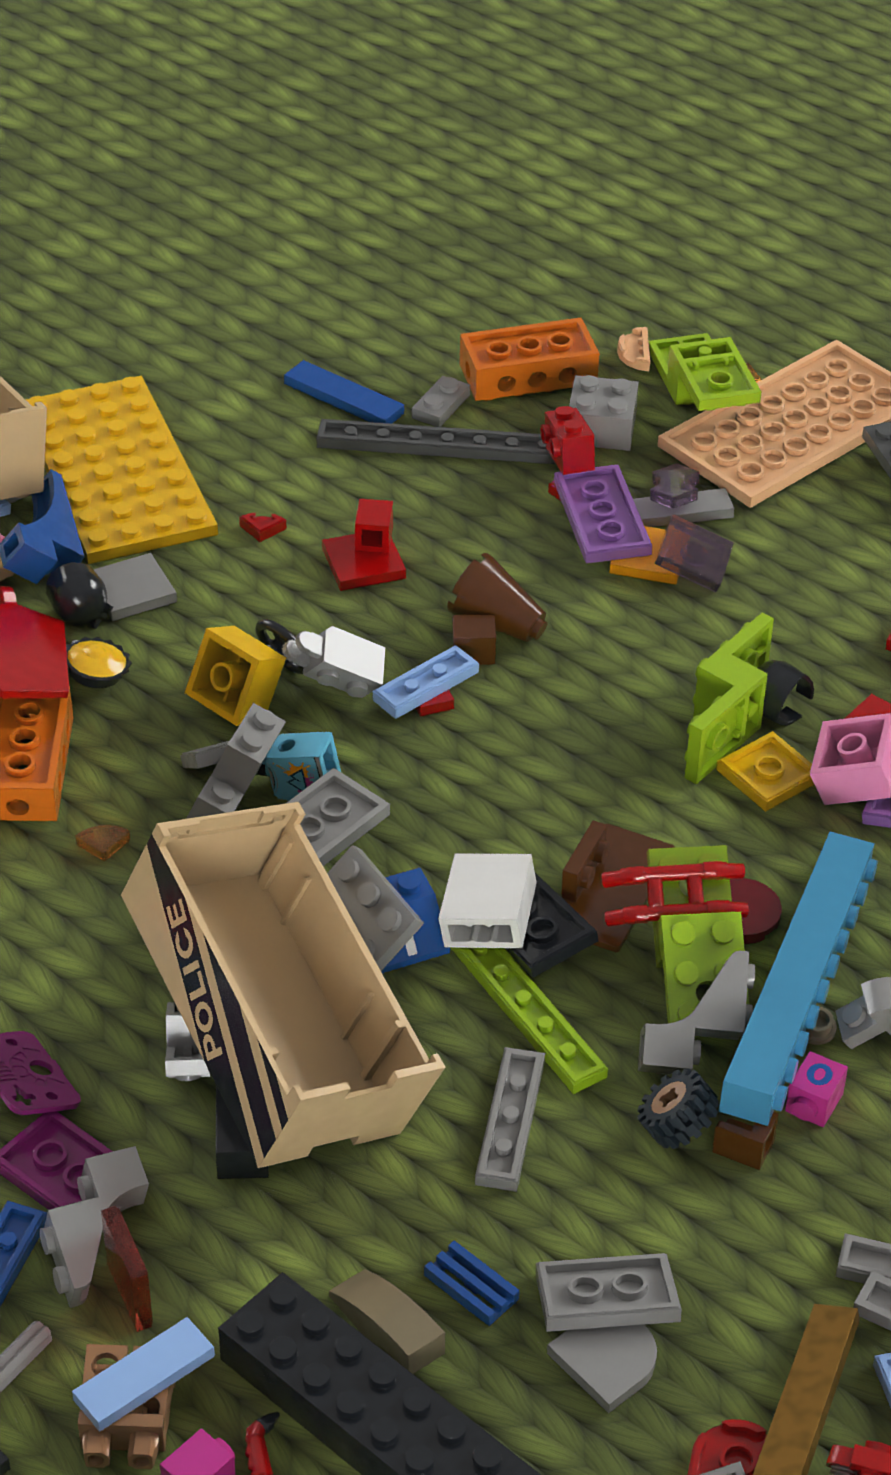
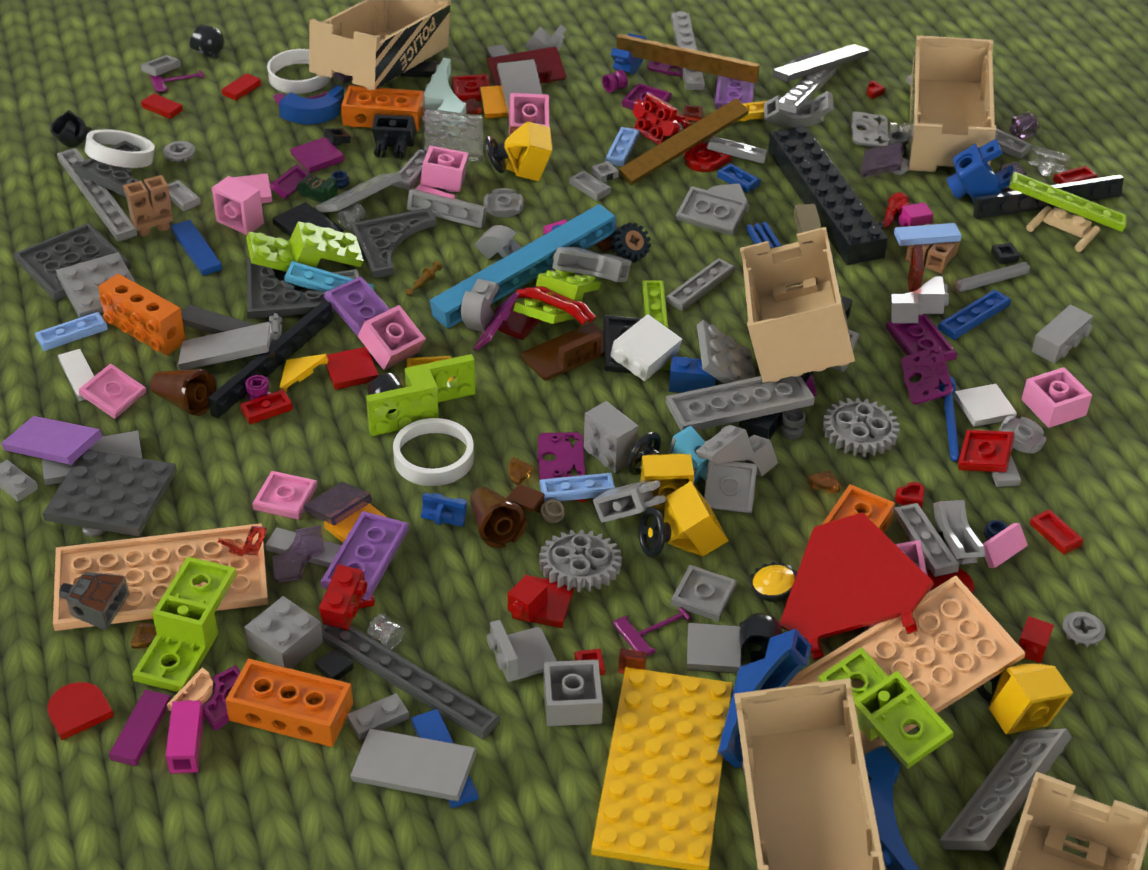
camera: 150 degrees left, 0 degrees up
none -> red tile [47,682,114,741]
none -> torso [59,572,129,630]
none -> magenta tile [109,690,171,766]
none -> dark pink brick [166,700,204,774]
none -> magenta tile [202,665,240,731]
none -> clear red bracket [217,526,267,557]
none -> bright pink tile [252,471,318,520]
none -> black tile [315,648,354,680]
none -> light grey tile [350,729,476,801]
none -> clear wheel [368,613,405,650]
none -> white piece [393,418,474,486]
none -> blue hips [421,493,467,527]
none -> light grey brick [461,279,499,332]
none -> magenta axle [473,292,519,351]
none -> light grey bracket [487,620,557,682]
none -> clear orange tile [509,457,533,485]
none -> magenta axle [537,432,585,480]
none -> light grey gear [539,529,622,592]
none -> dark tan plate [540,499,565,524]
none -> light grey brick [543,660,603,726]
none -> light grey brick [584,401,638,473]
none -> magenta piece [613,607,691,658]
none -> clear red tile [618,648,647,674]
none -> yellow piece [628,432,694,511]
none -> light grey tile [671,565,737,622]
none -> blue tile [717,163,761,193]
none -> light grey gear [822,398,900,457]

